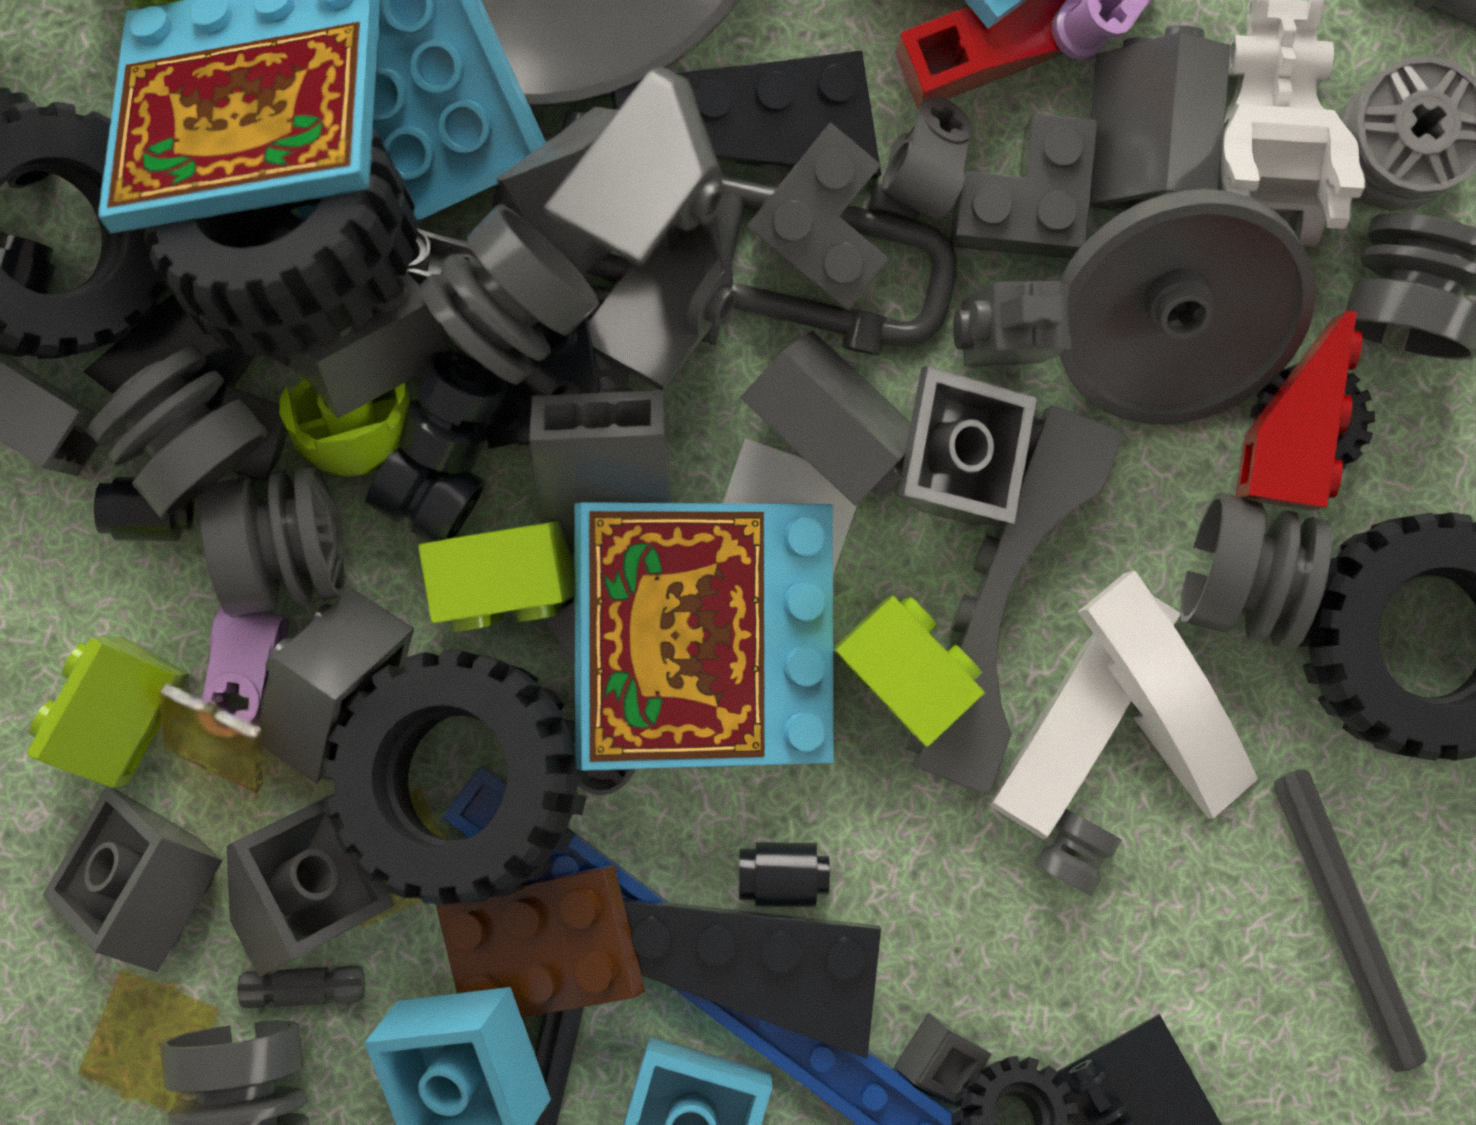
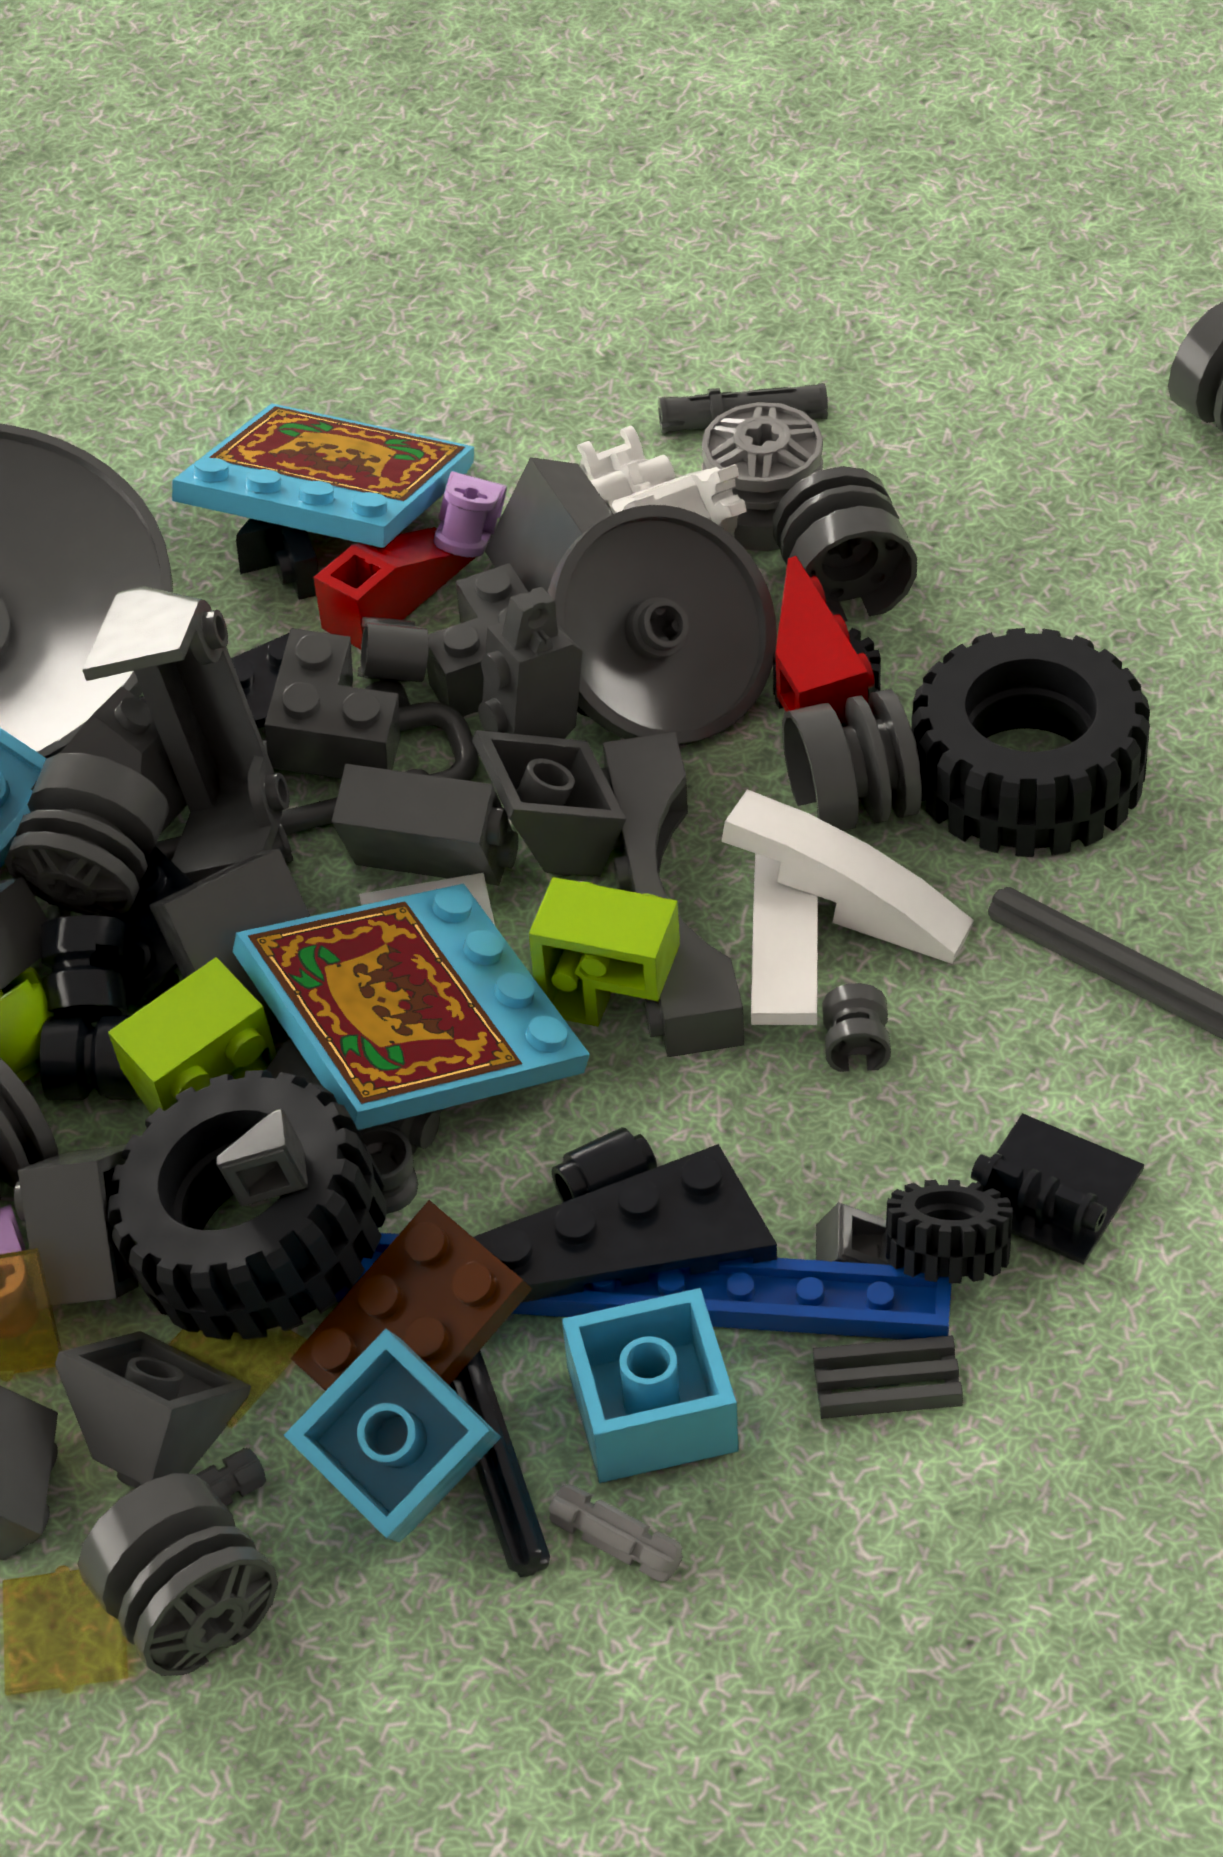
camera: 25 degrees left, 40 degrees down
none -> dark grey slope [216,1108,308,1207]

